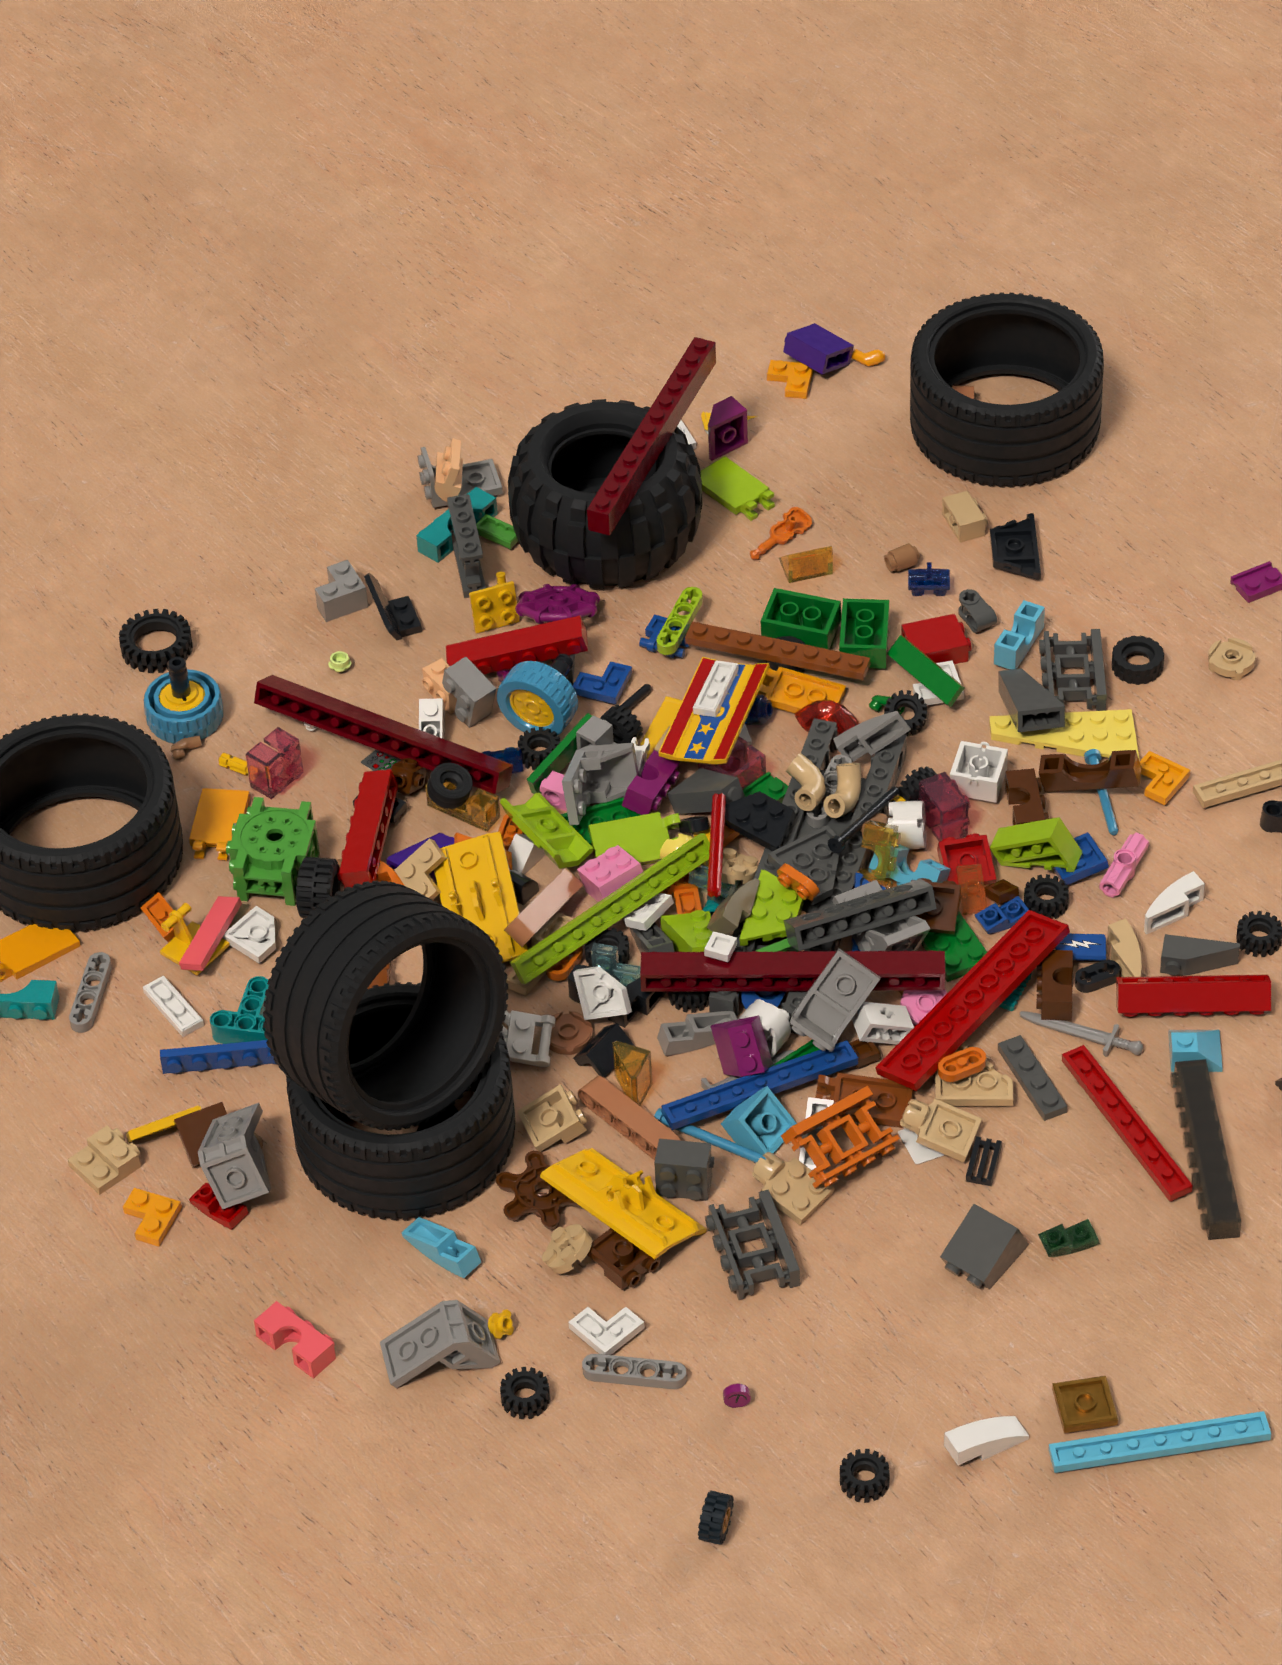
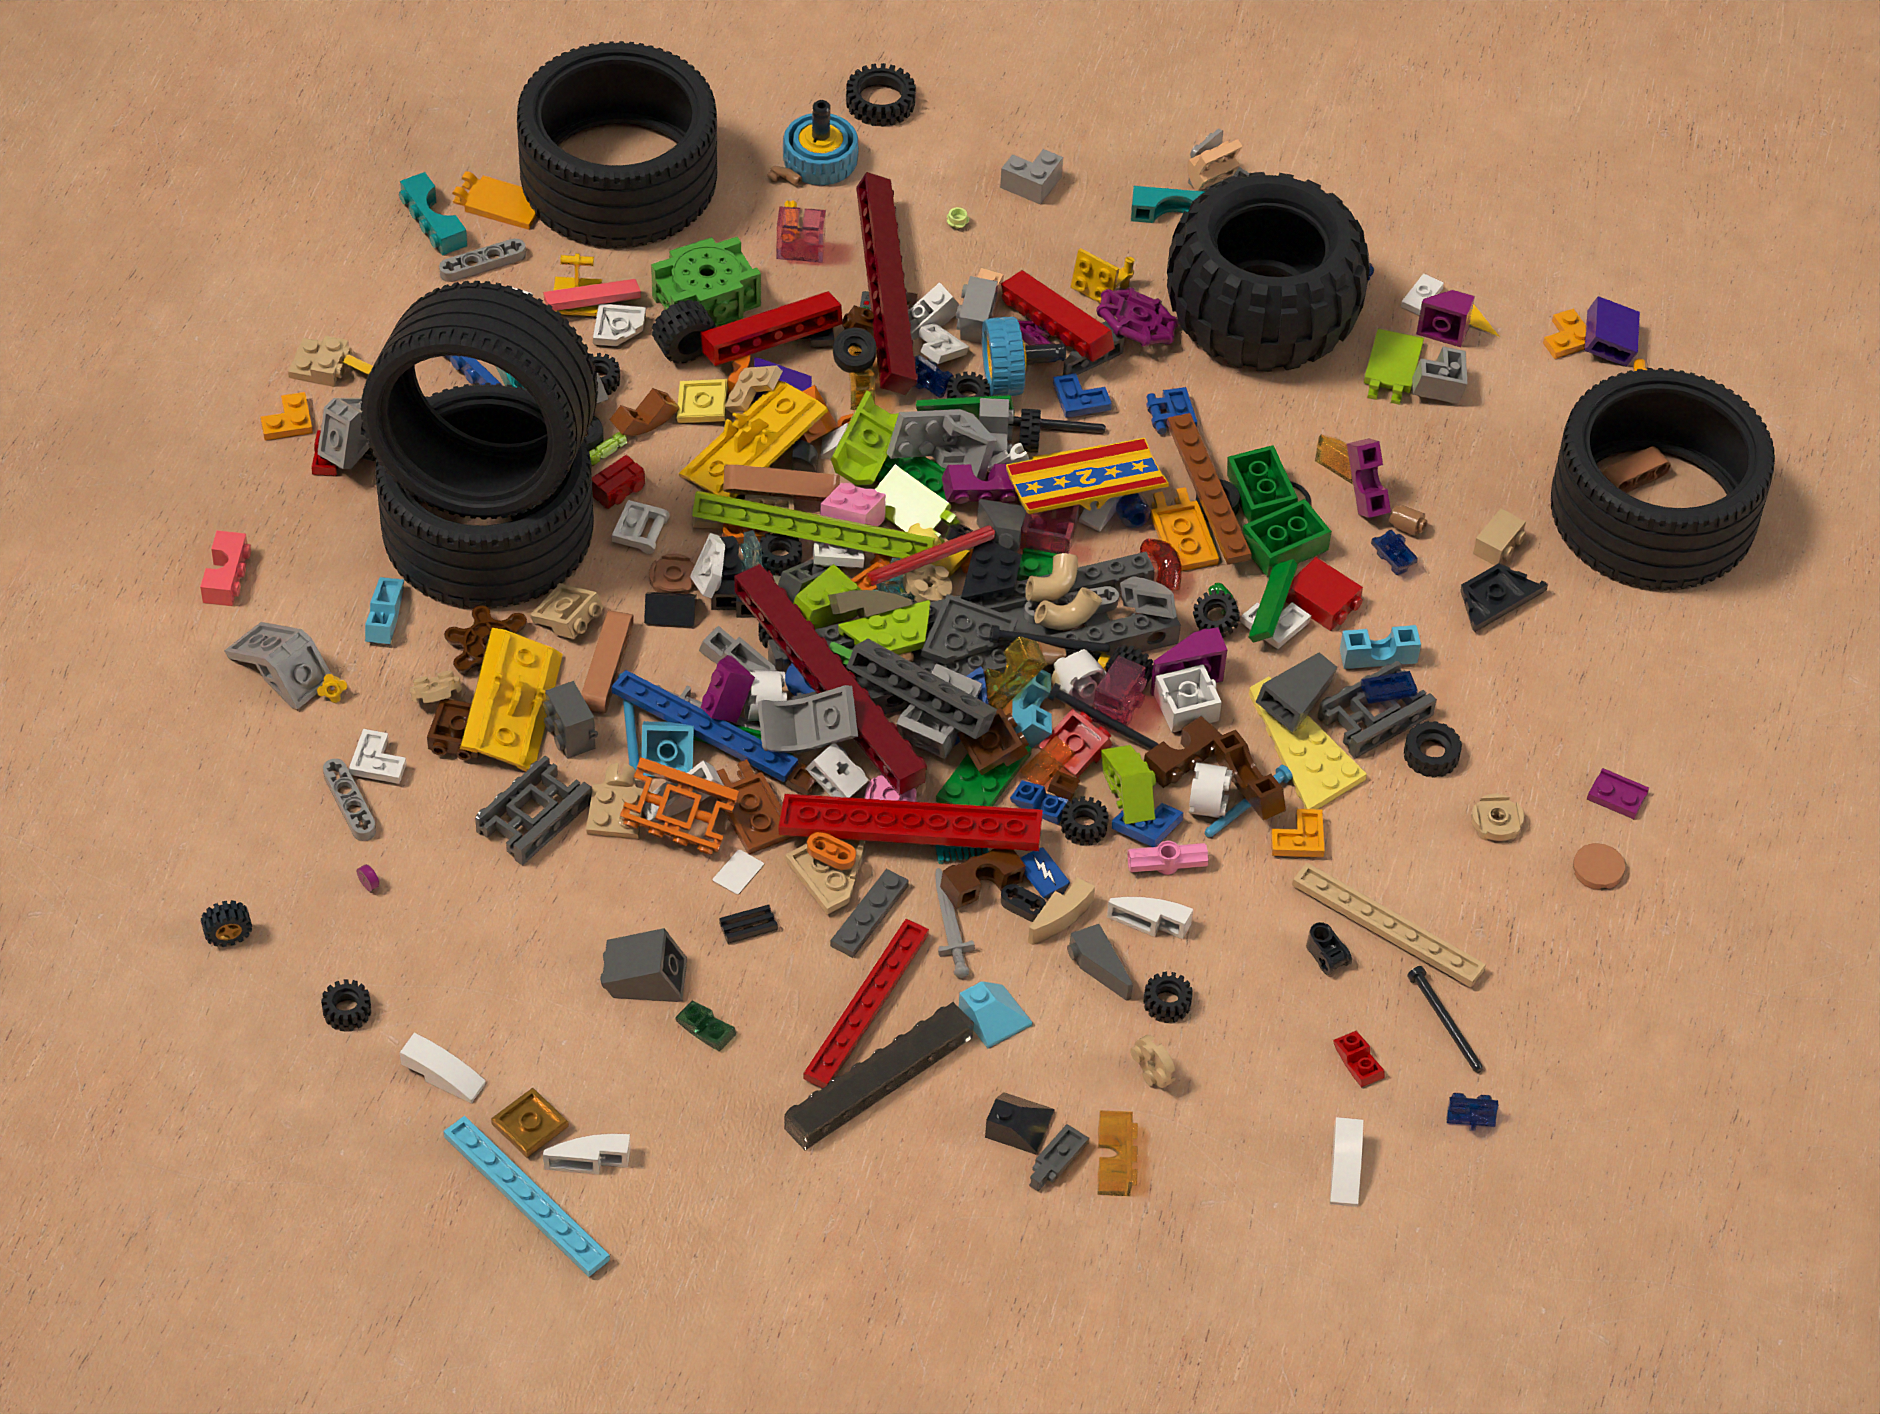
camera: 50 degrees right, 5 degrees up
orange plate [141,892,175,942] -> none
light orange tile [189,788,250,861] -> none
black plate [364,573,422,641] -> none
dark grey fence [447,494,486,598] -> none
black tyre [500,1367,550,1419] -> none
white plate [506,1010,556,1067] -> none
dark red brick [587,337,716,536] -> none
clear yellow slope [612,1041,652,1106] -> none
lime beam [656,587,703,655] -> none
white tile [693,660,739,717] -> none
white plate [704,931,737,962] -> none
orange piece [750,507,812,559] -> none
orange plate [777,863,820,900] -> none
tan plate [900,1098,982,1163] -> none
dark grey piece [958,589,997,633] -> none
red brick [1116,975,1271,1017] -> none
none -> white slope [543,1134,631,1175]
none -> white plate [918,323,969,364]
none -> black bar [1047,682,1158,750]
none -> magenta slope [1150,627,1228,696]
none -> white brick [1189,763,1232,818]
none -> magenta arch [1346,438,1391,518]
none -> clear blue plate [1361,671,1418,704]
none -> light grey brick [1412,346,1467,404]

